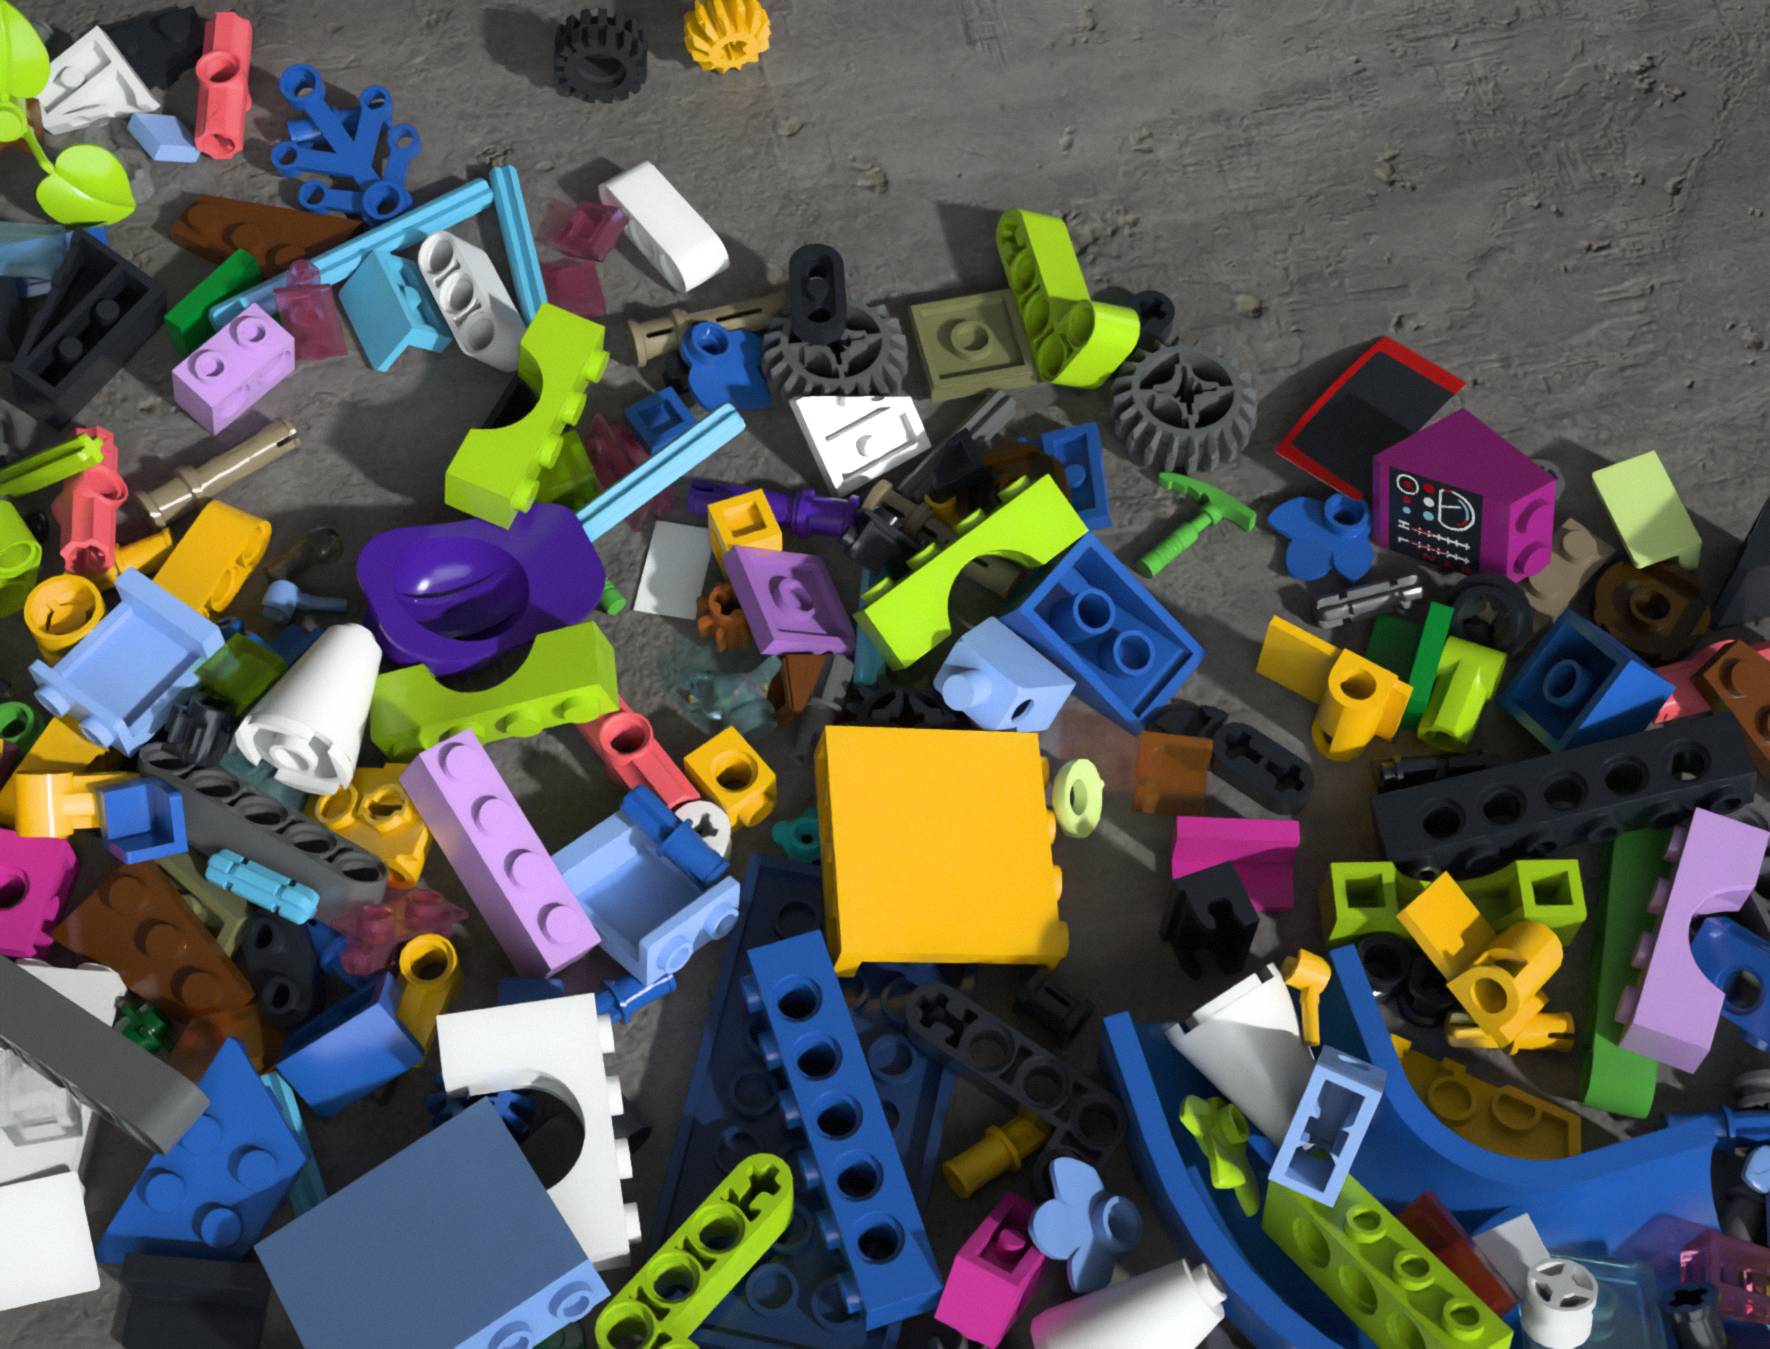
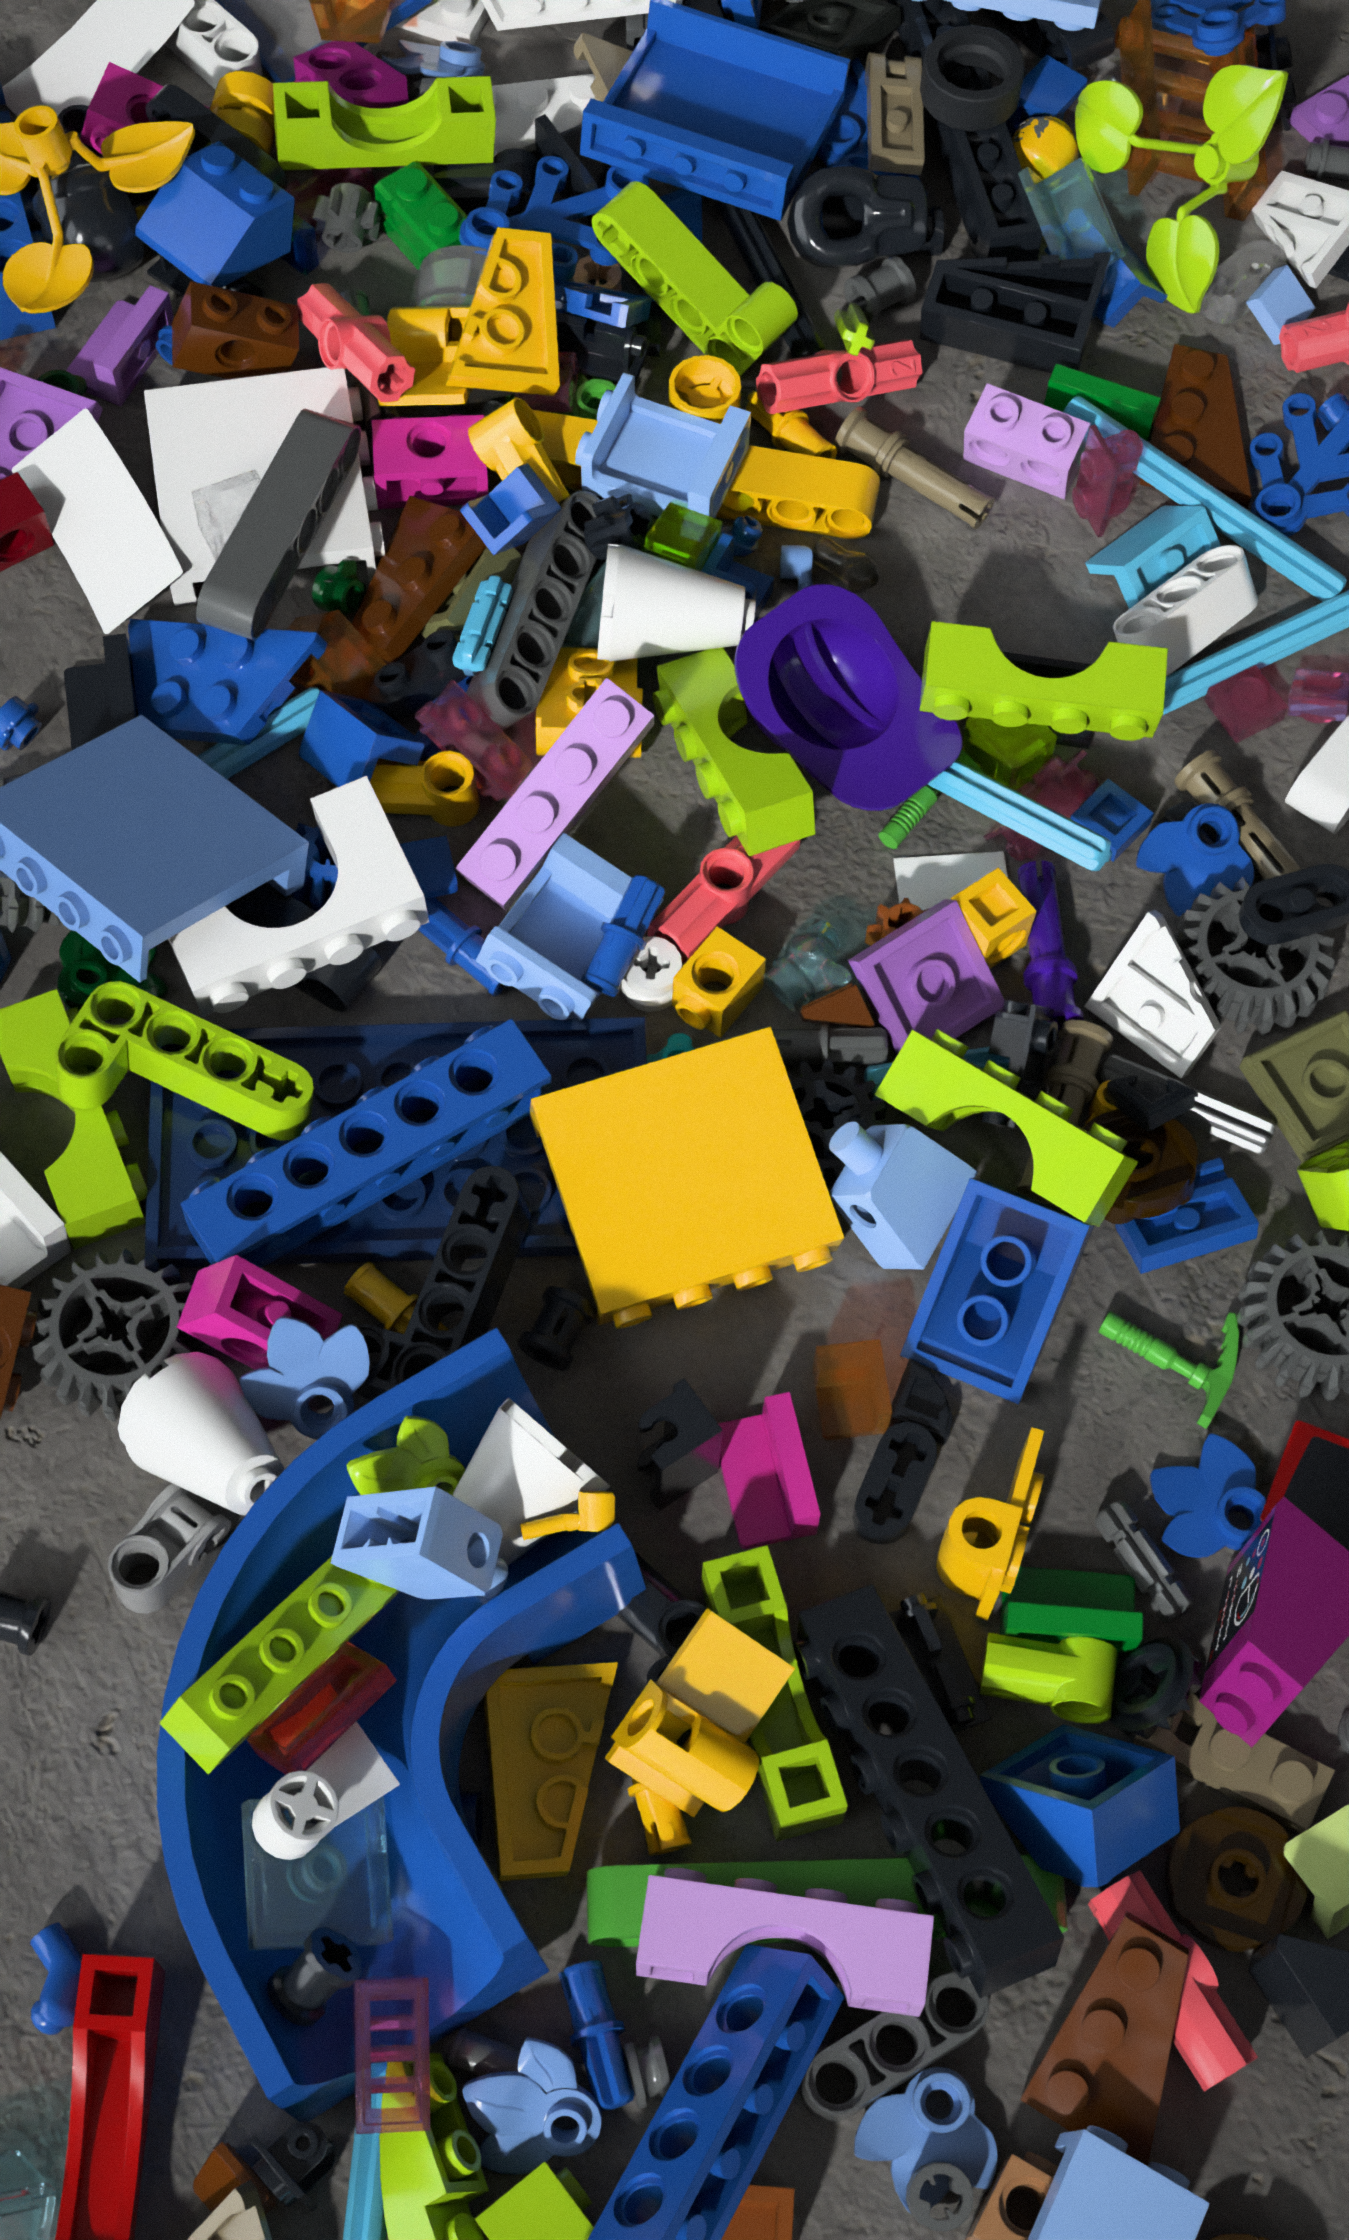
camera: 75 degrees right, 5 degrees up
yellowish green piece [1052,759,1104,838] -> none

